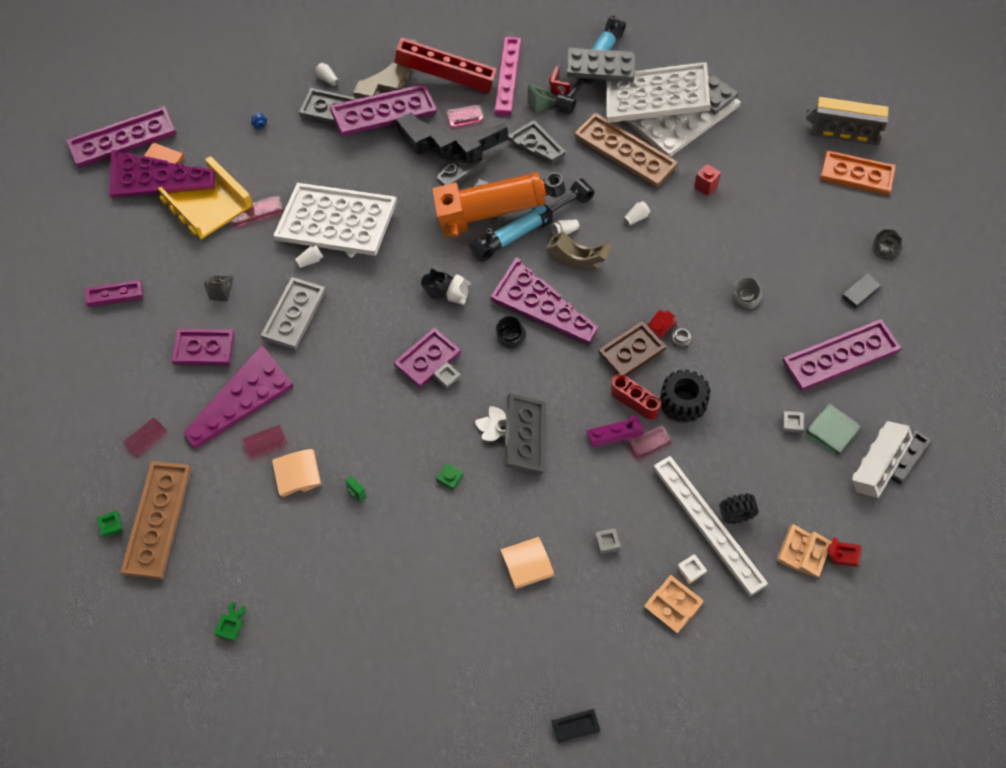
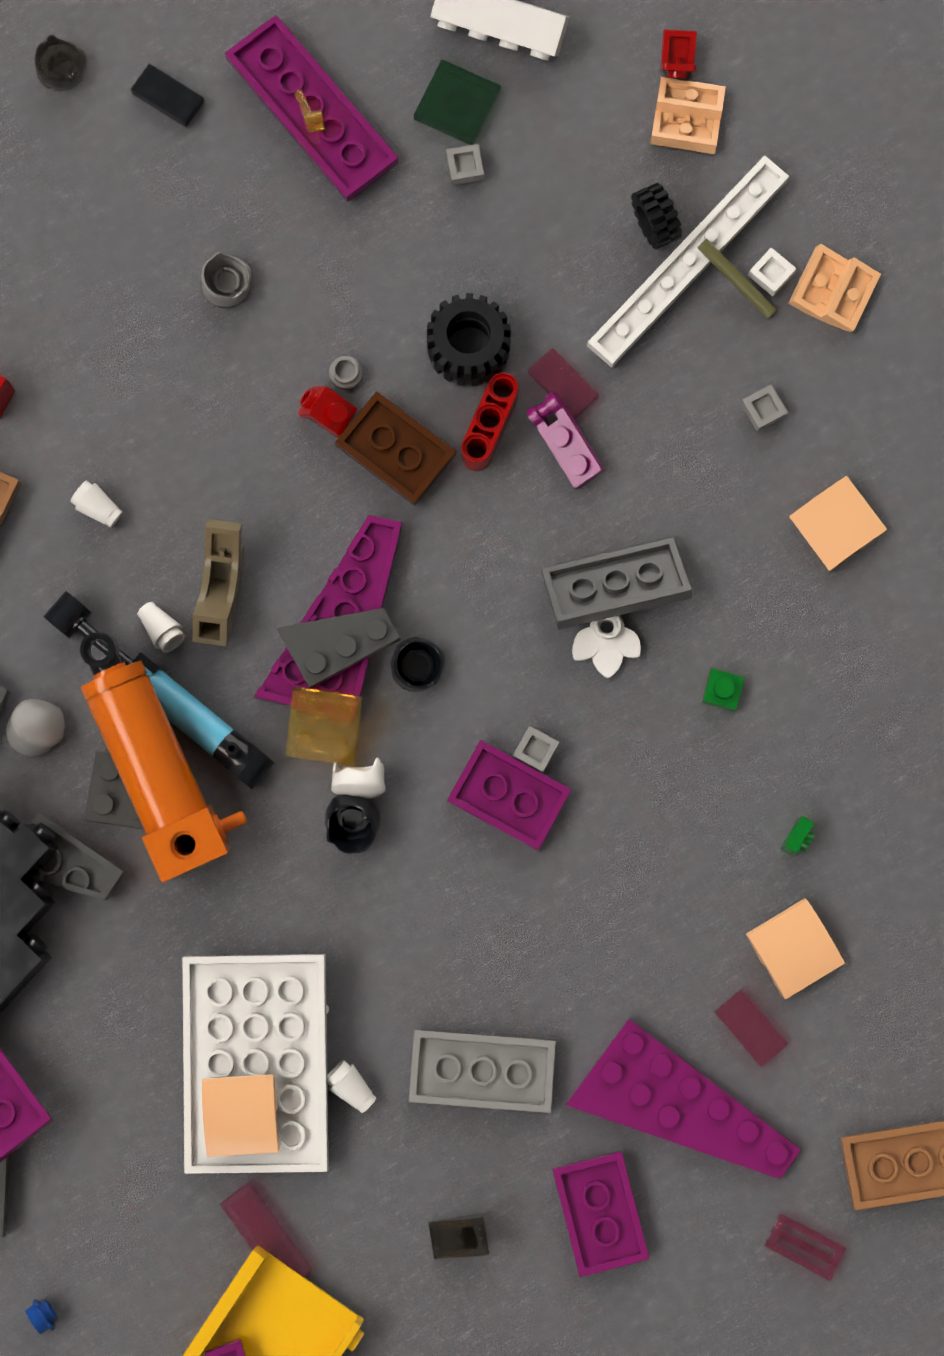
camera: 105 degrees left, 20 degrees up
none -> light grey hair [6,699,66,757]
none -> light nougat slope [202,1074,280,1157]
none -> dark grey wing [276,608,401,690]
none -> clear yellow plate [286,687,363,766]
none -> clear yellow hand [294,90,325,132]
none -> olive bar [697,238,777,319]

